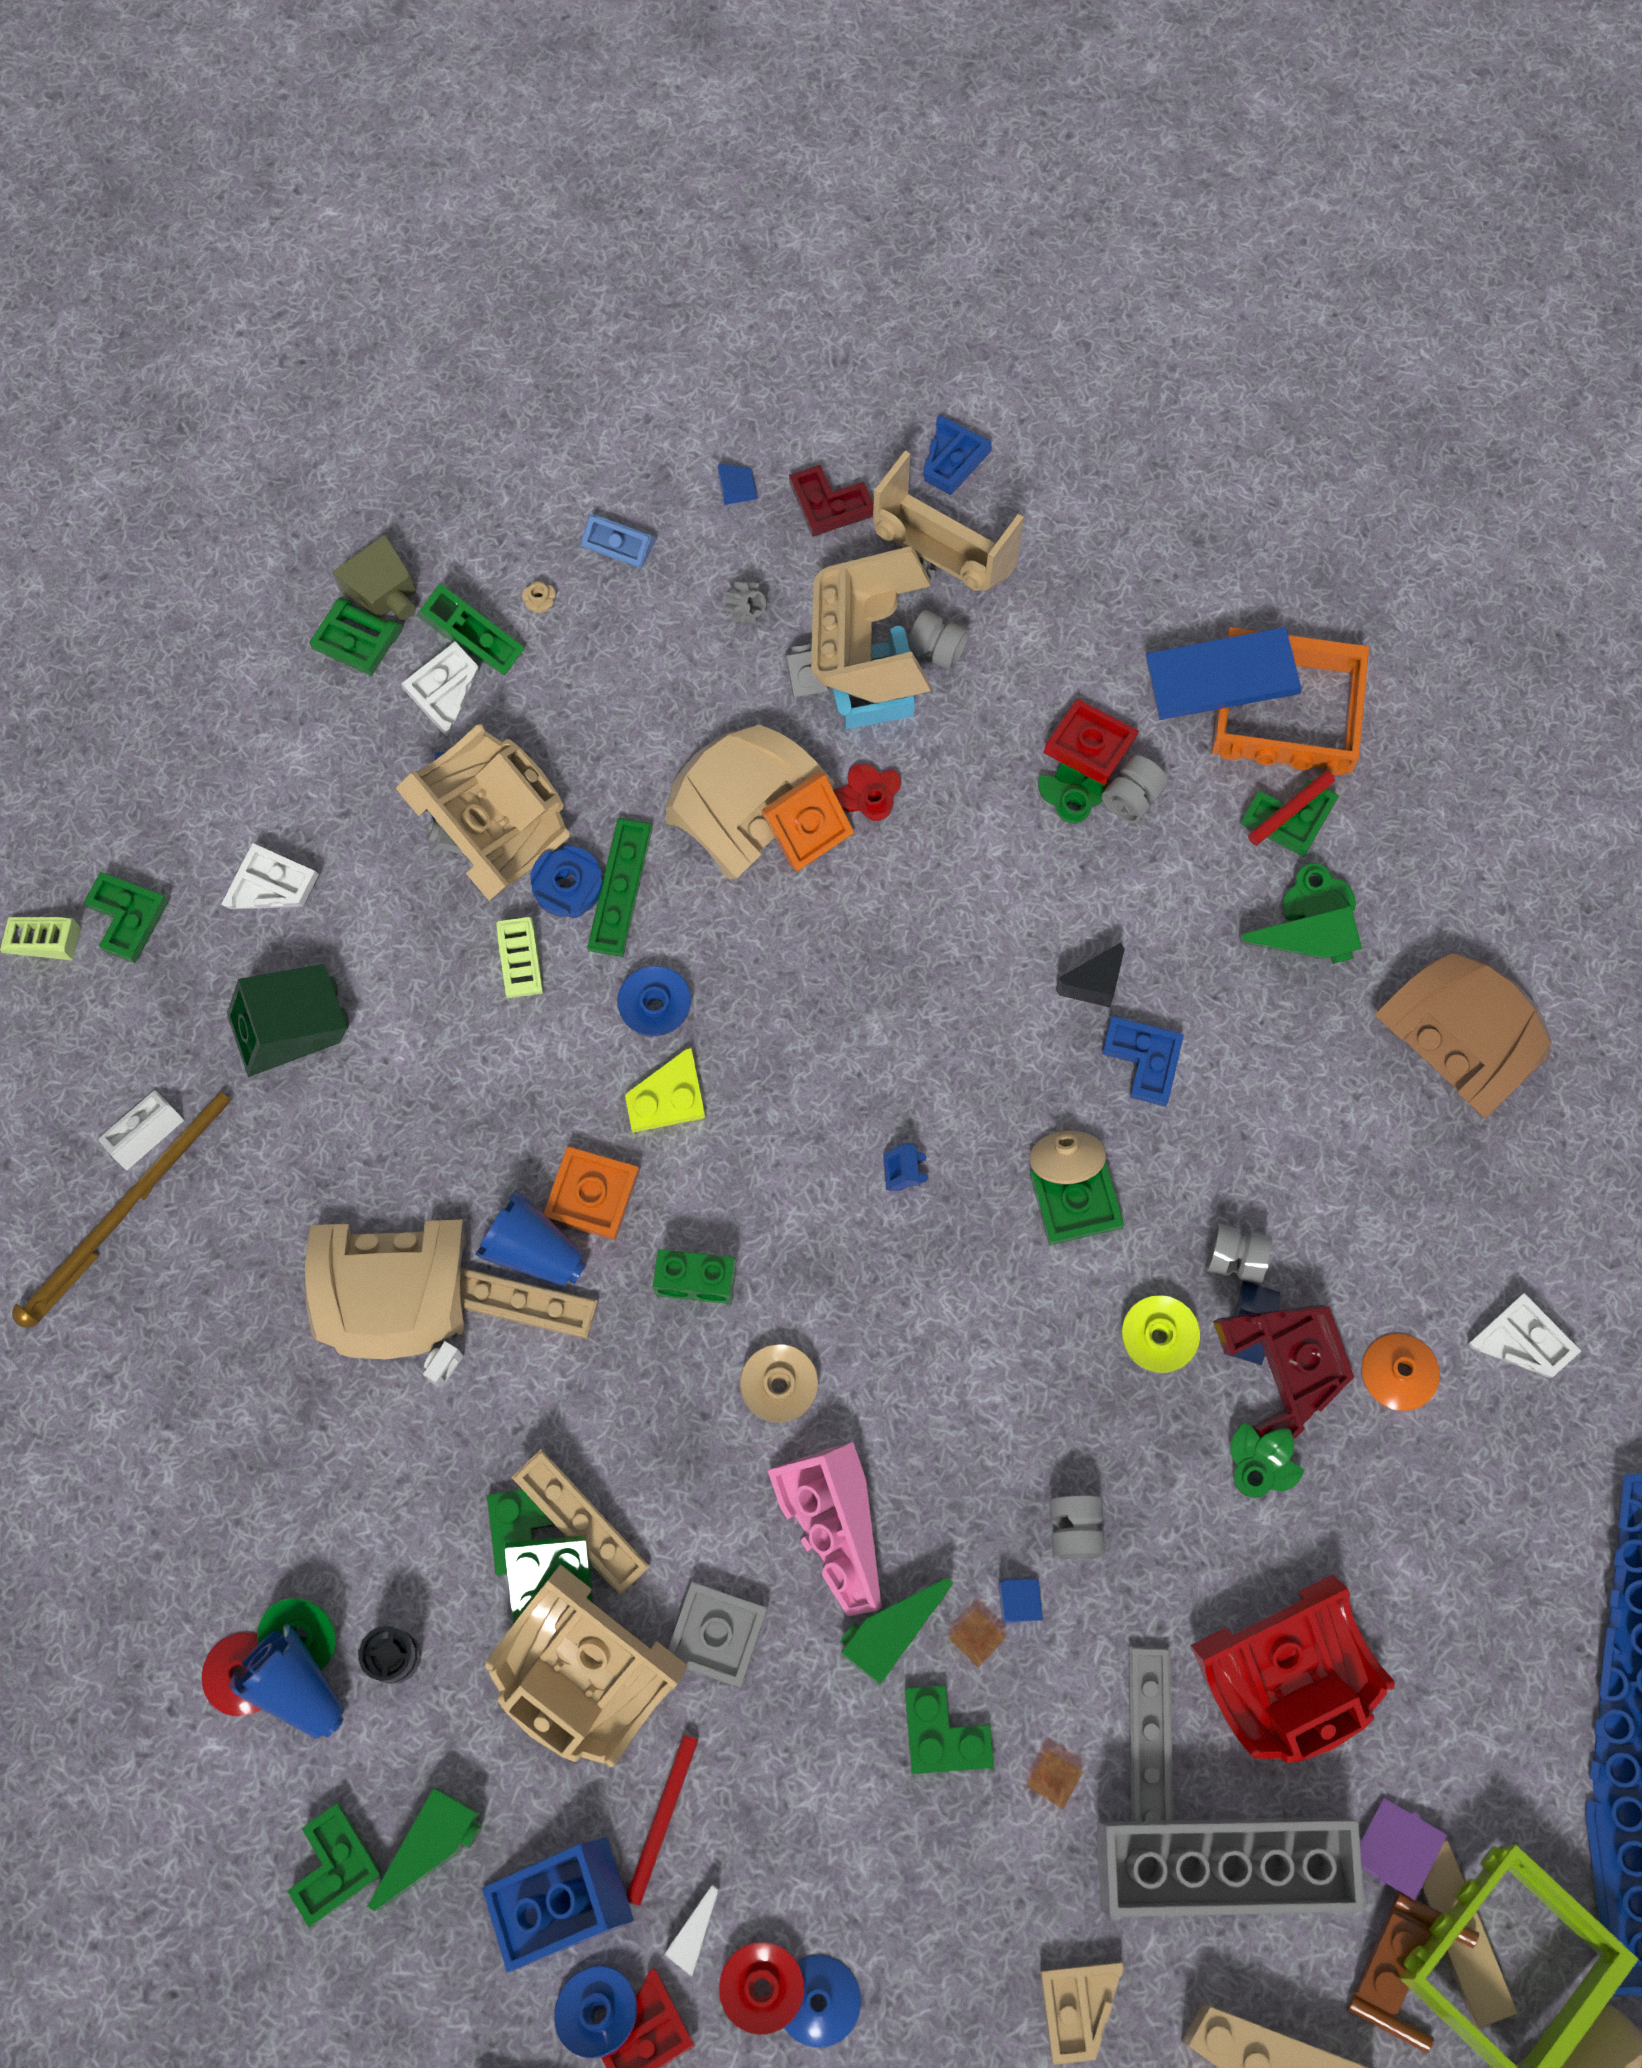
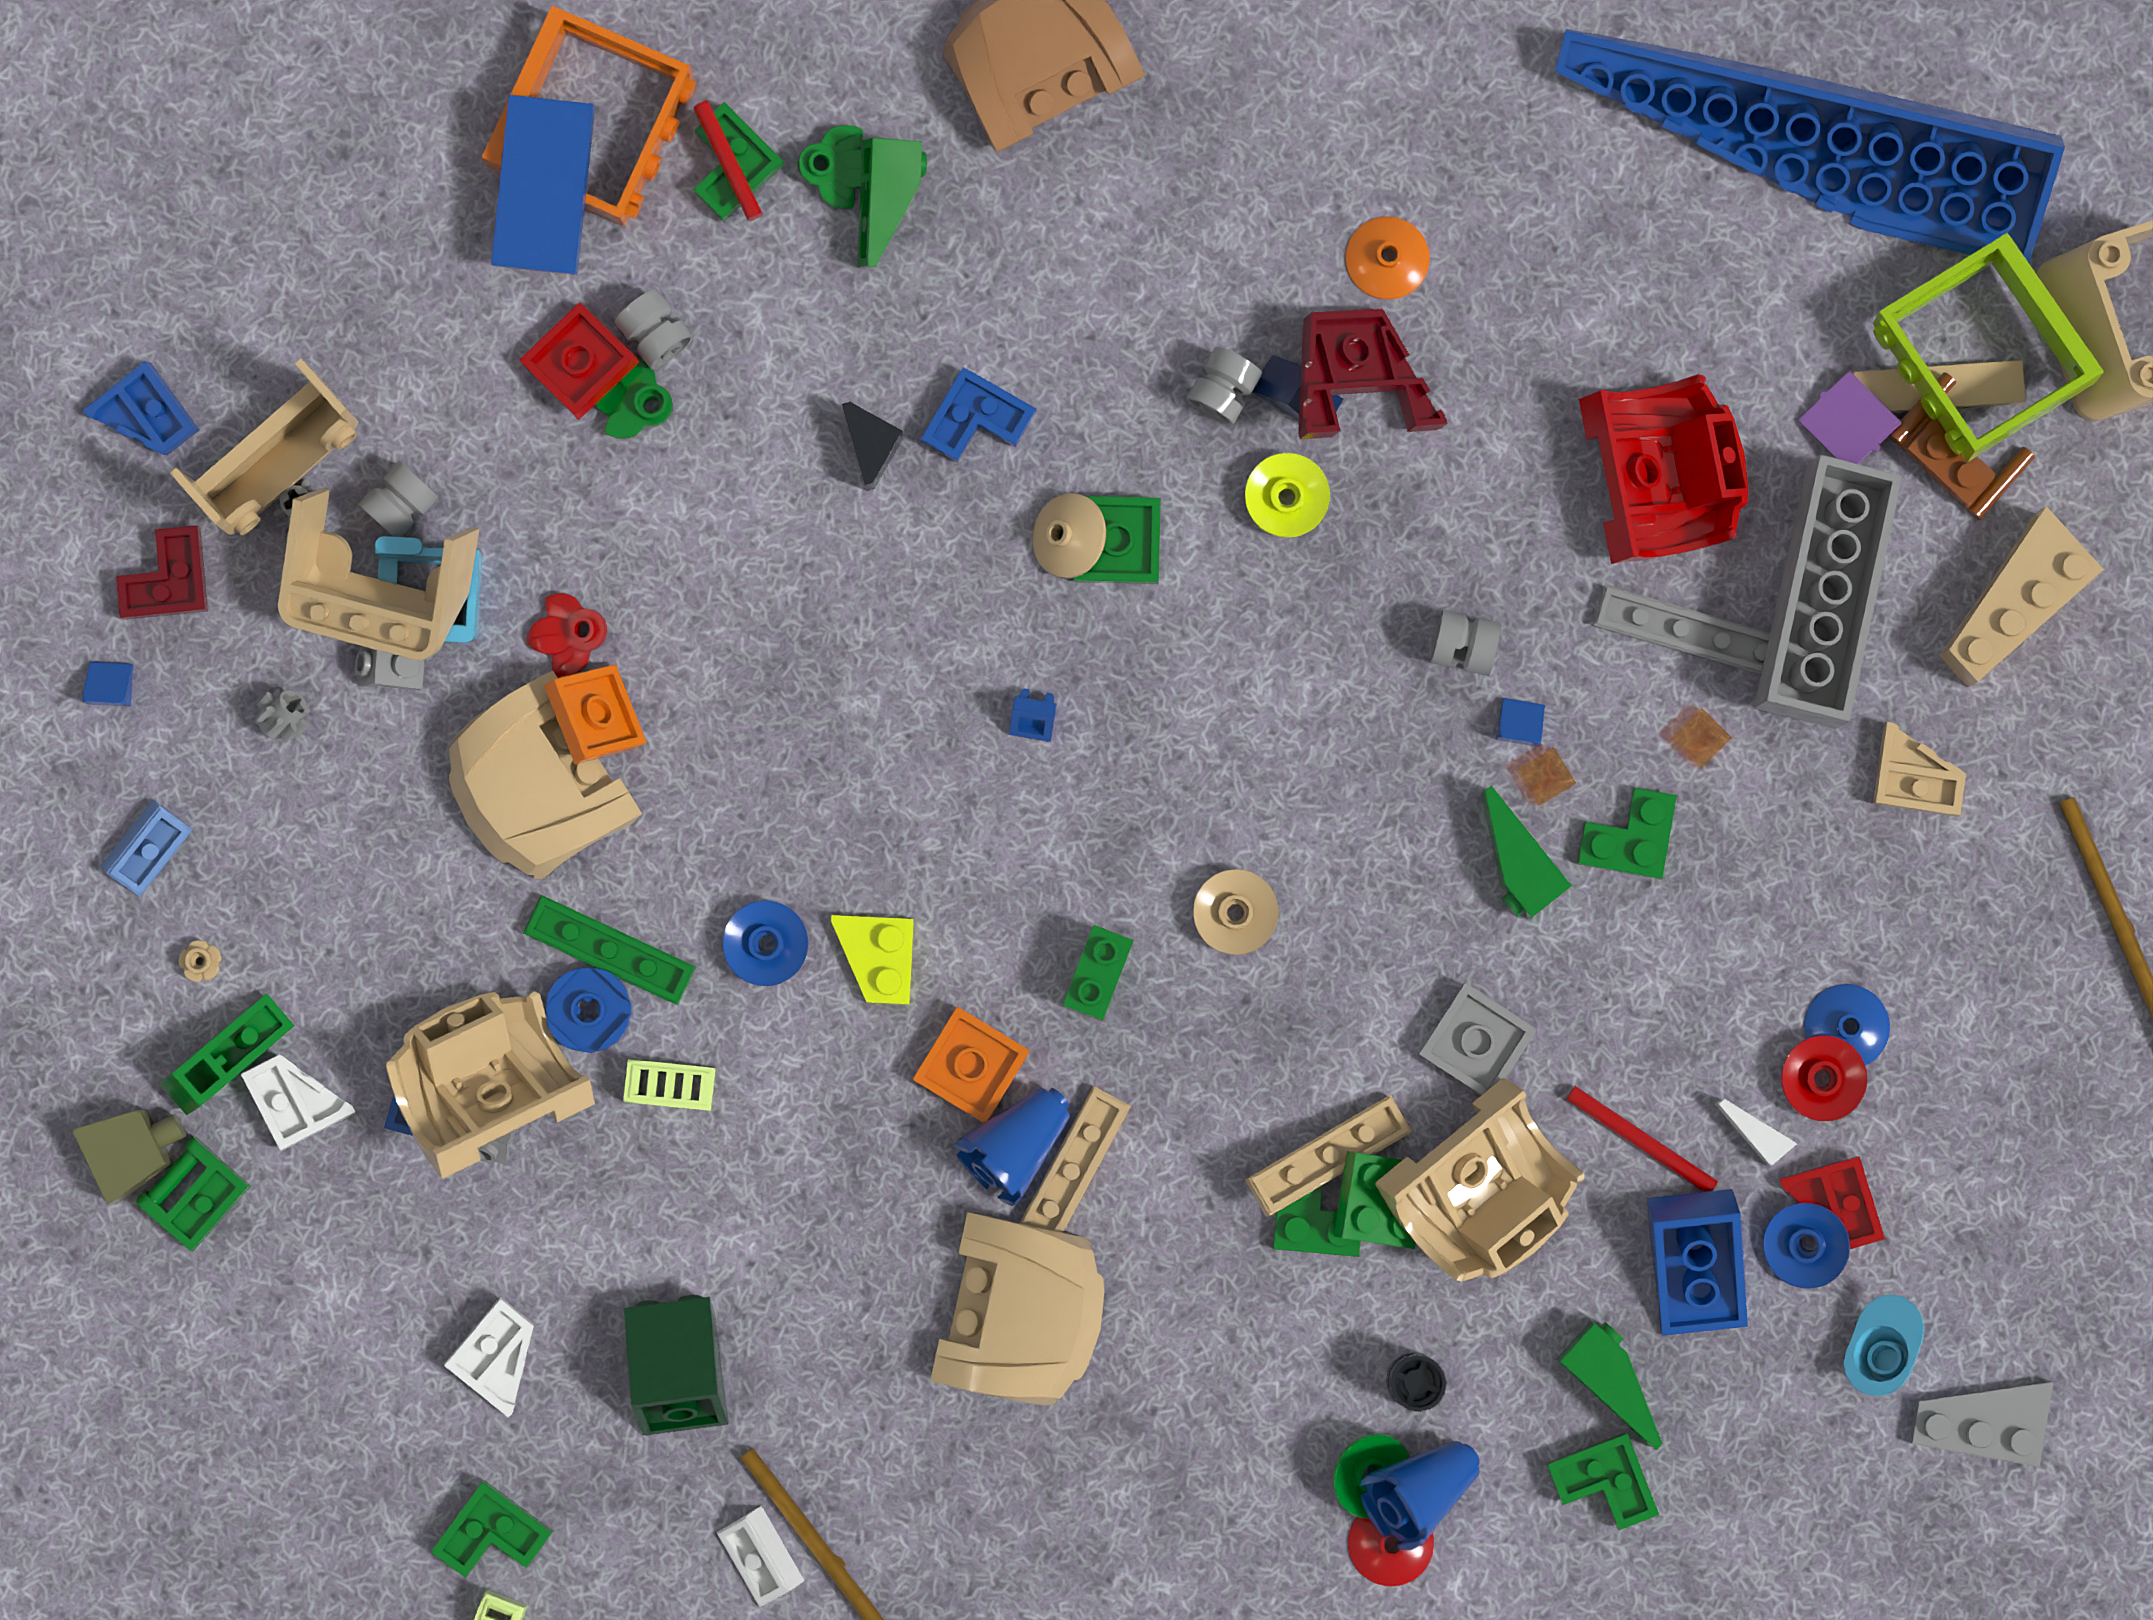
camera: 80 degrees left, 15 degrees up
white plate [423,1341,463,1389] -> none
bright pink wedge [767,1442,882,1617] -> none
green plate [1230,1422,1304,1498] -> none
white wing [1468,1293,1581,1378] -> none

